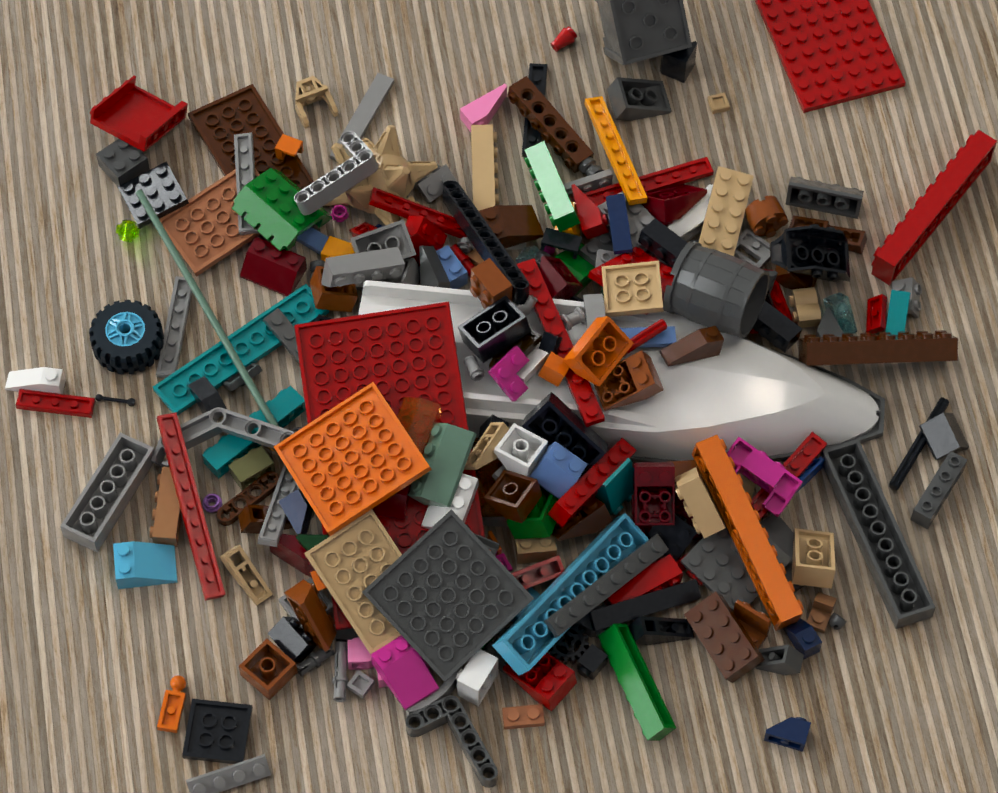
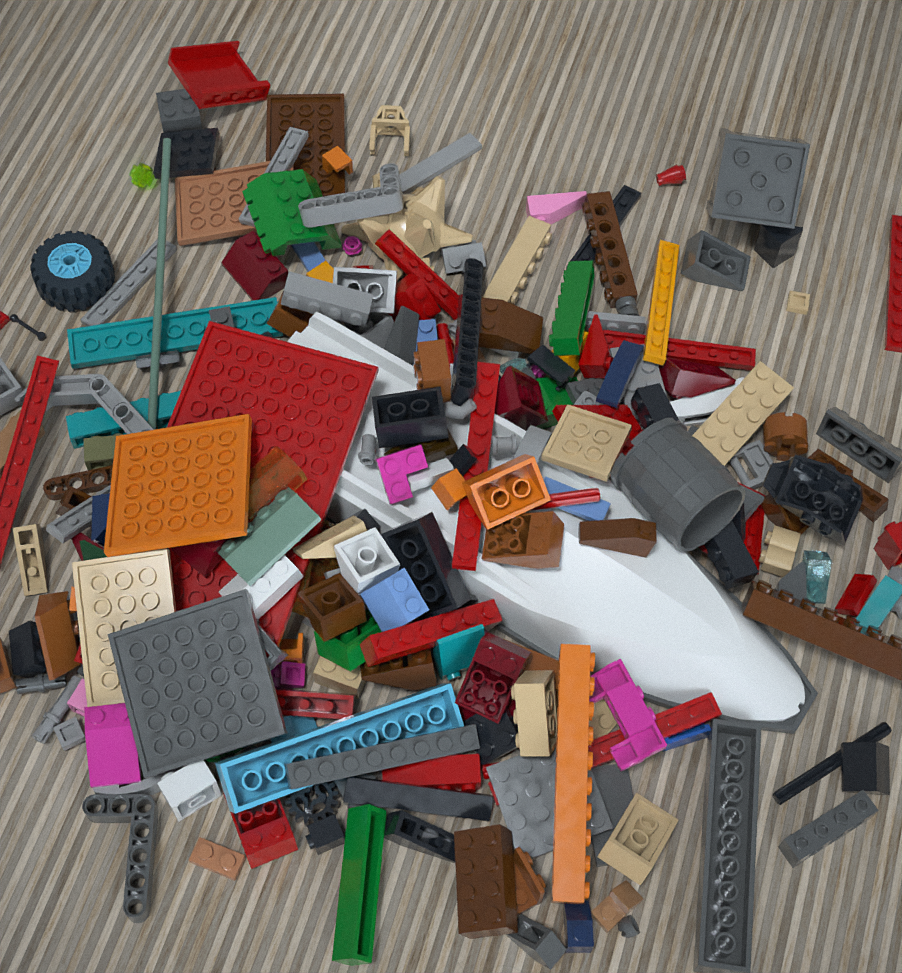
camera: 25 degrees right, 0 degrees up
black slope [187,376,227,414] -> none
medium lavender plate [202,493,222,513] -> none

